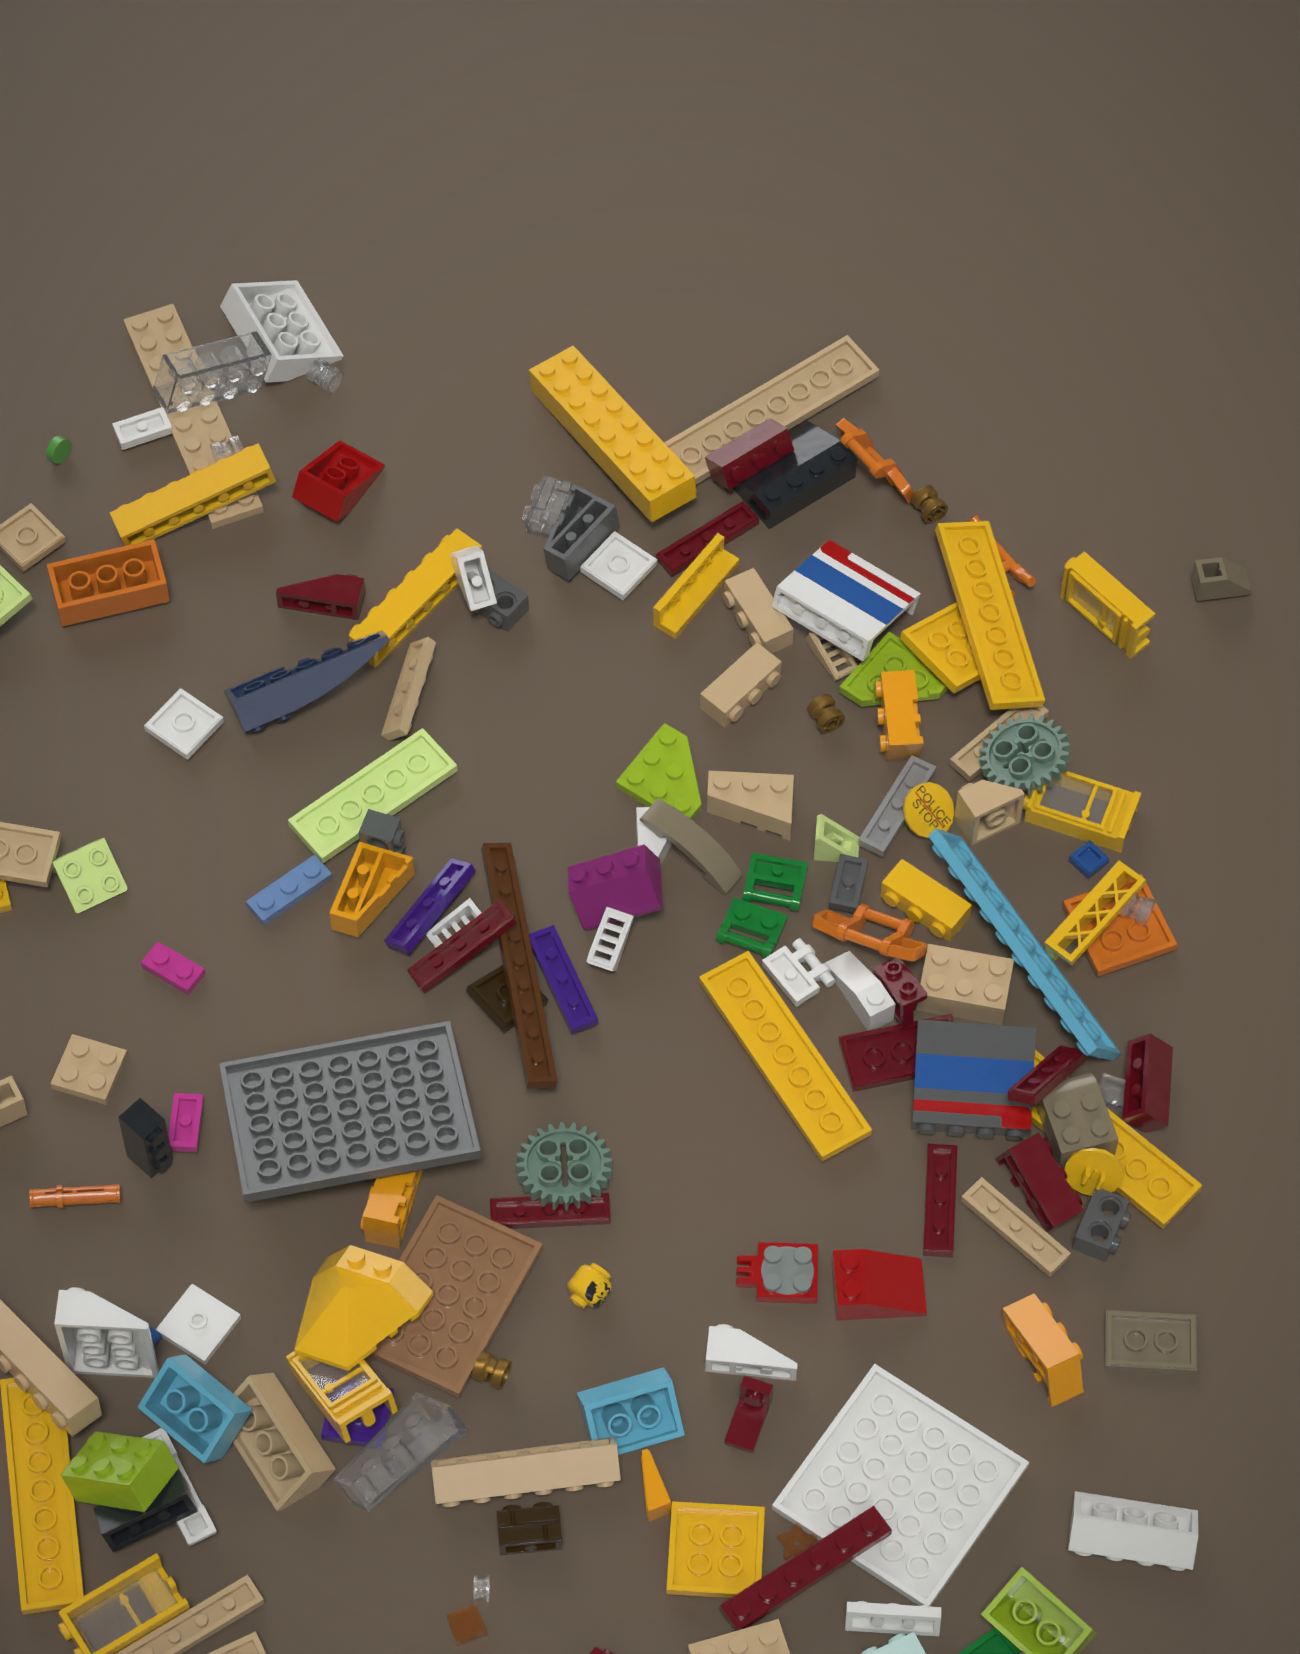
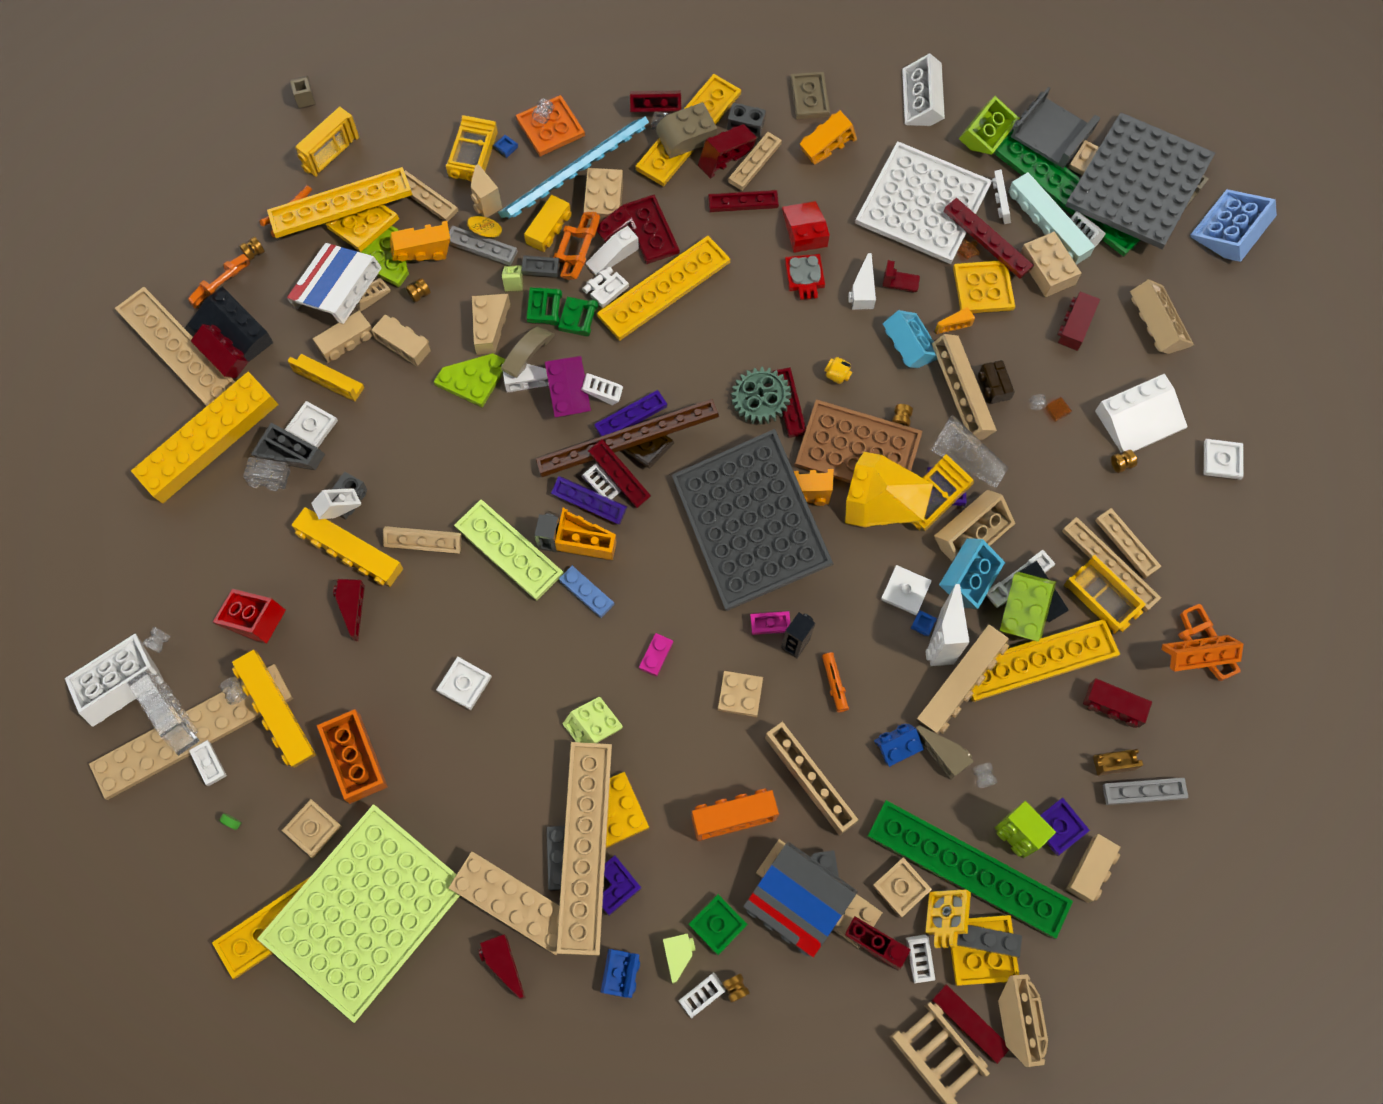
camera: 100 degrees left, 10 degrees up
dark blue wedge [224,630,389,733] -> none
dark red tile [655,501,759,578] -> none
panel [911,1019,1036,1141] -> none
sand green gear [979,714,1072,796] -> none
dark red tile [1008,1045,1086,1106] -> none
yellow fence [1044,861,1146,965] -> none
yellow piece [1064,1148,1124,1196] -> none

